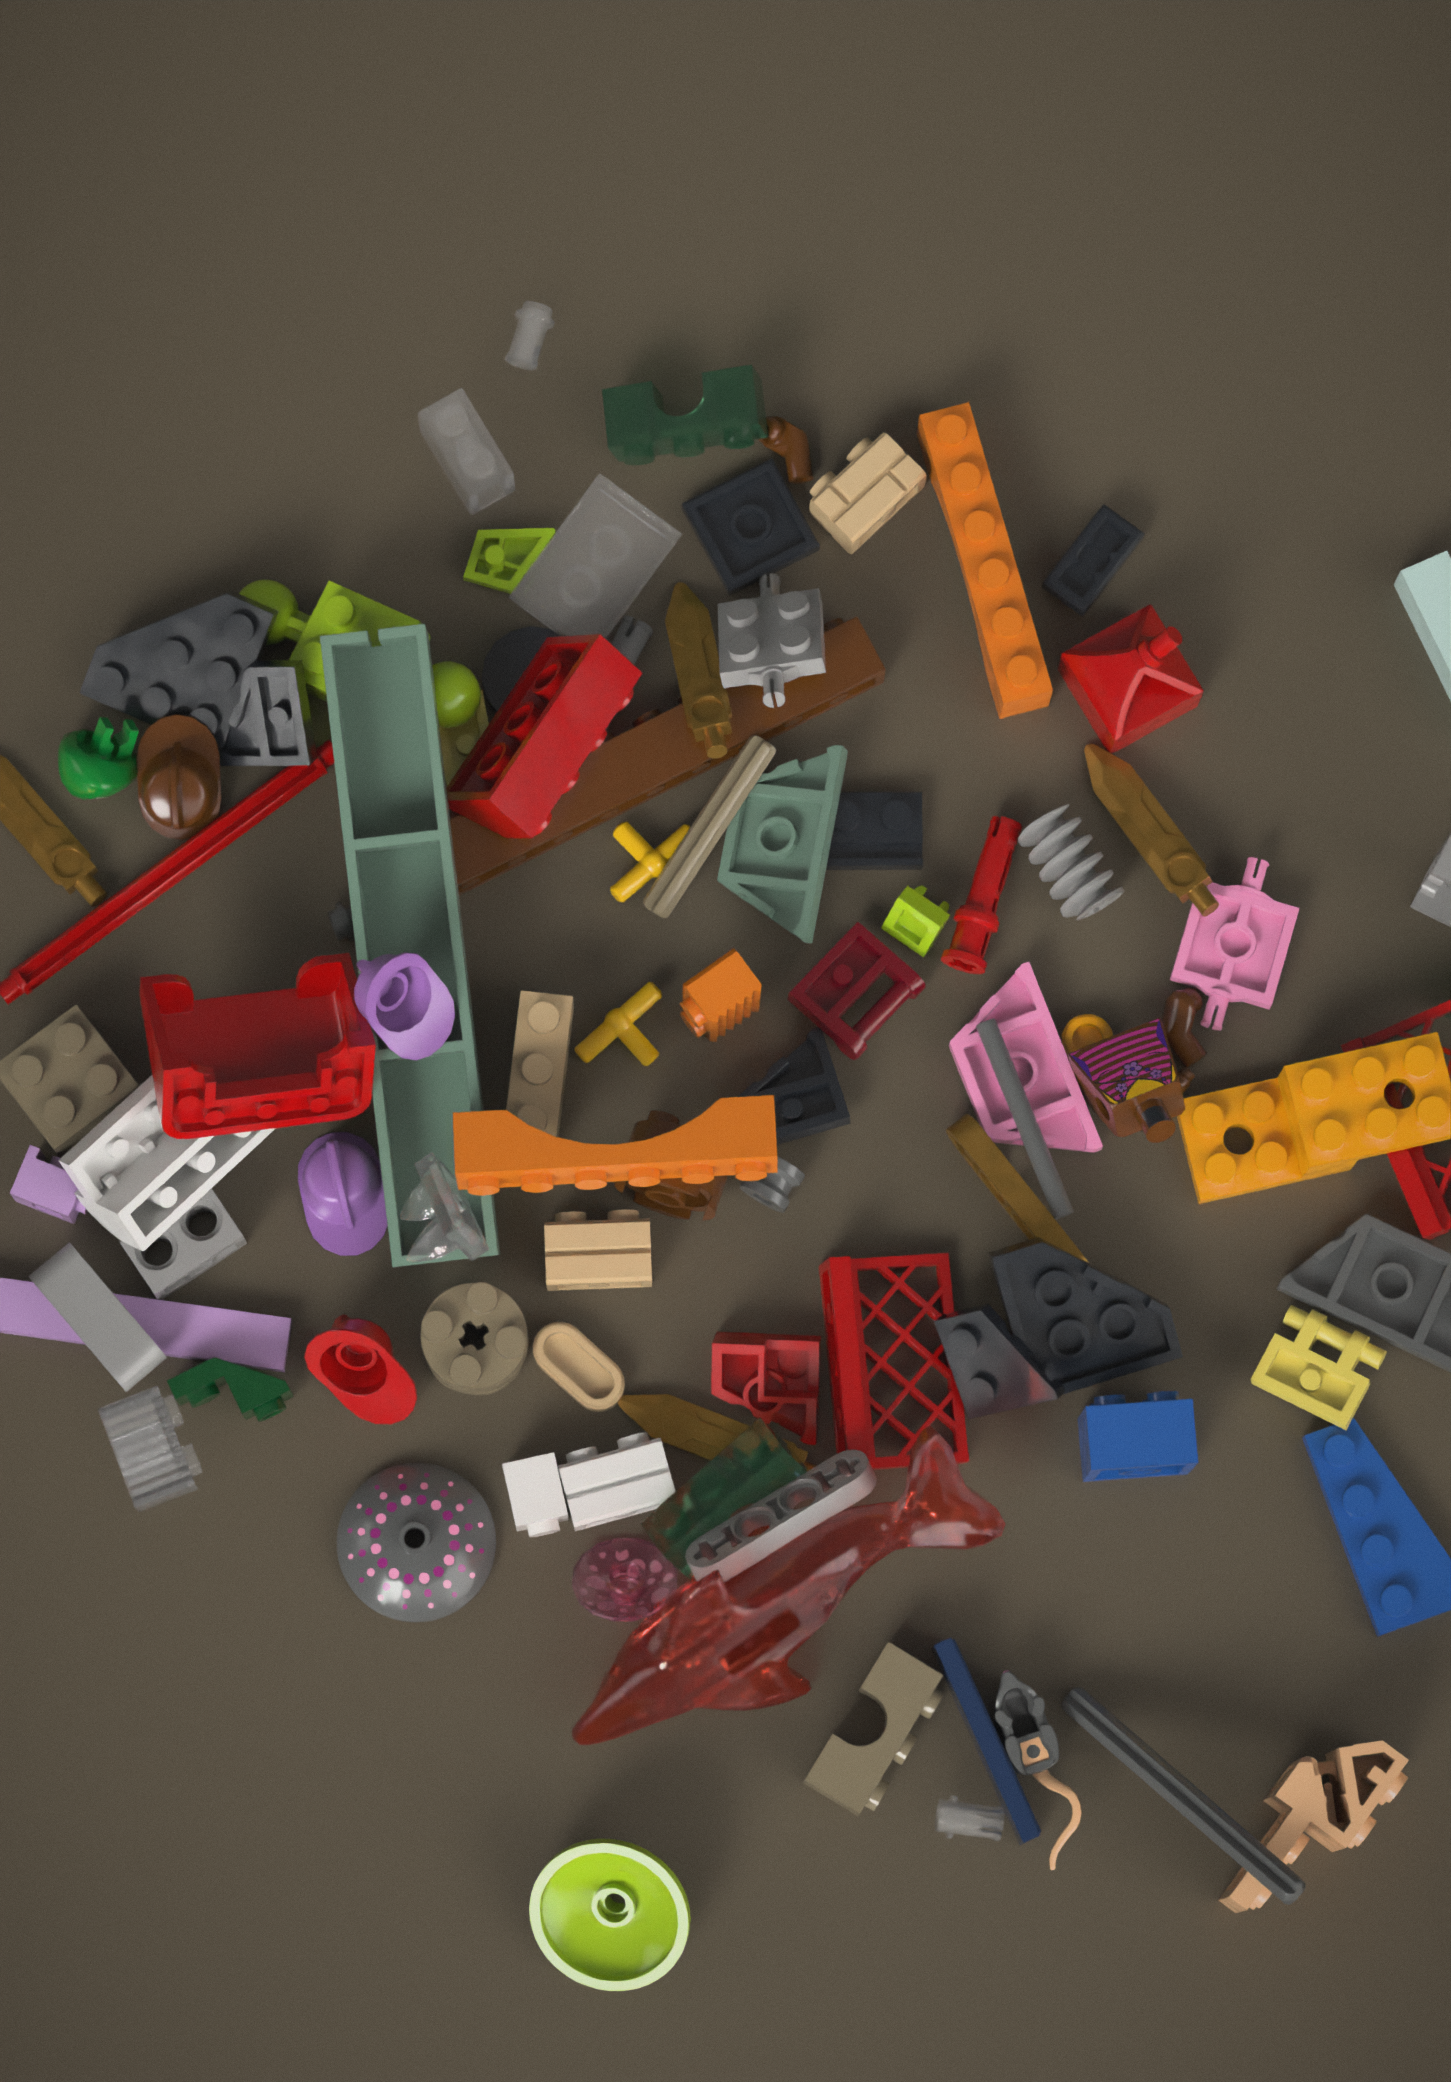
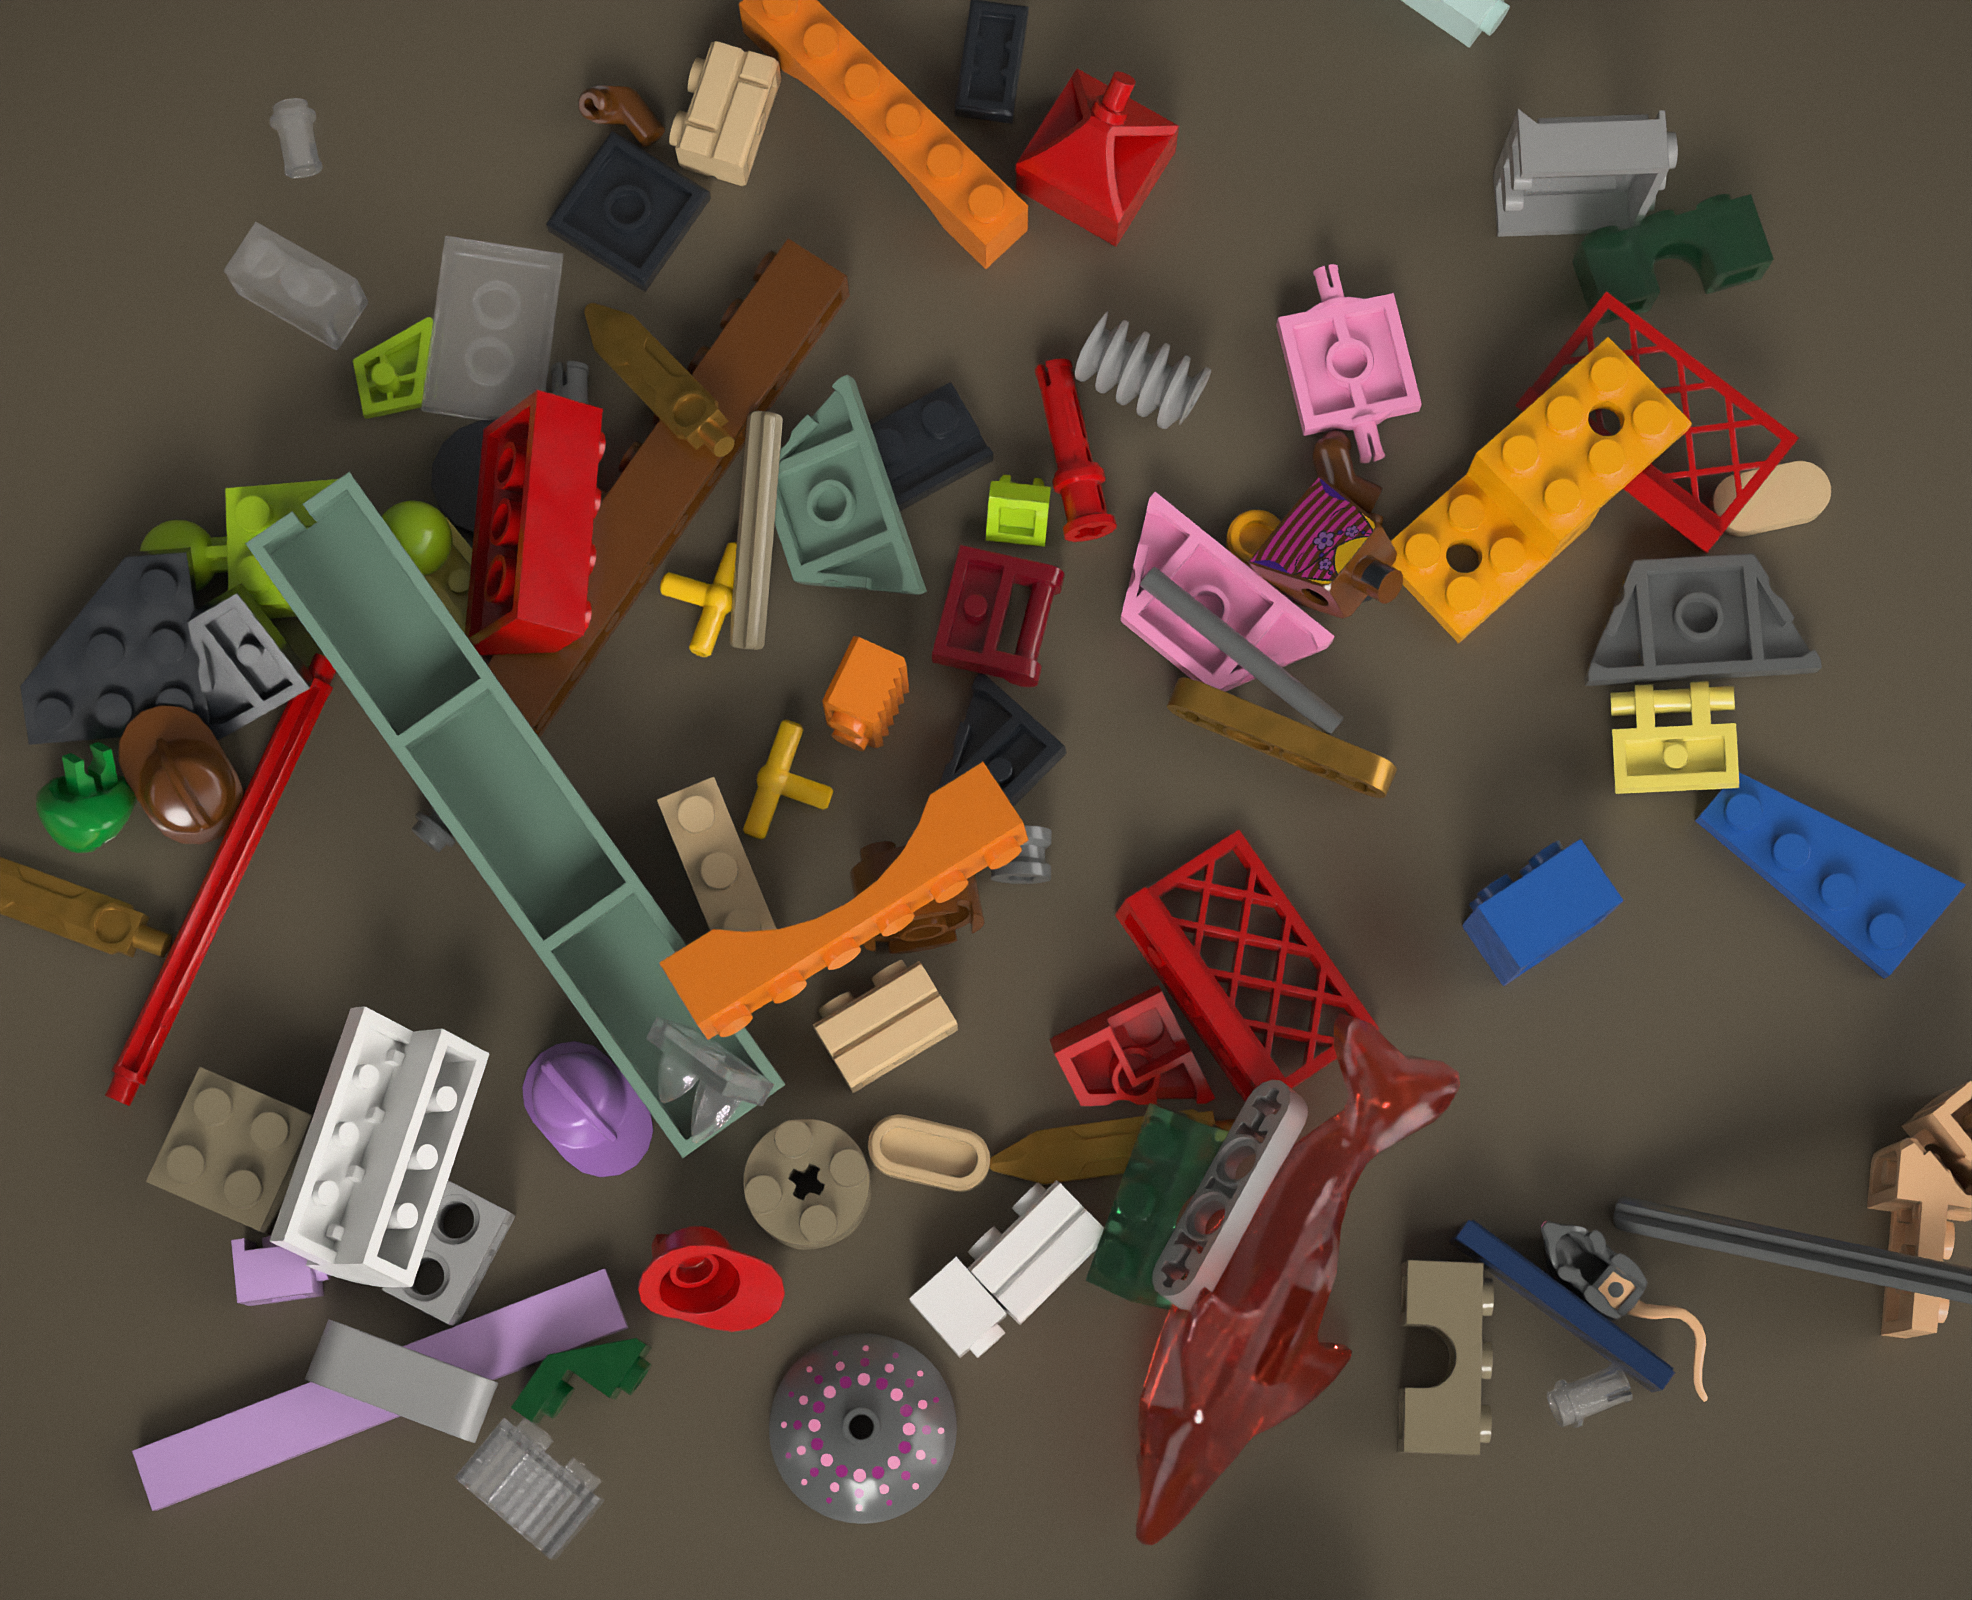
camera: 25 degrees left, 0 degrees up
red windscreen [140,953,376,1139] -> none
medium lavender piece [354,952,455,1060] -> none
clear pink dish [572,1538,678,1622] -> none
clear green arch [602,364,768,466] -> none
light grey plate [718,573,826,708] -> none
black wing [934,1304,1065,1419] -> none
black plate [988,1237,1183,1395] -> none
pearl gold piece [1084,744,1220,917] -> none

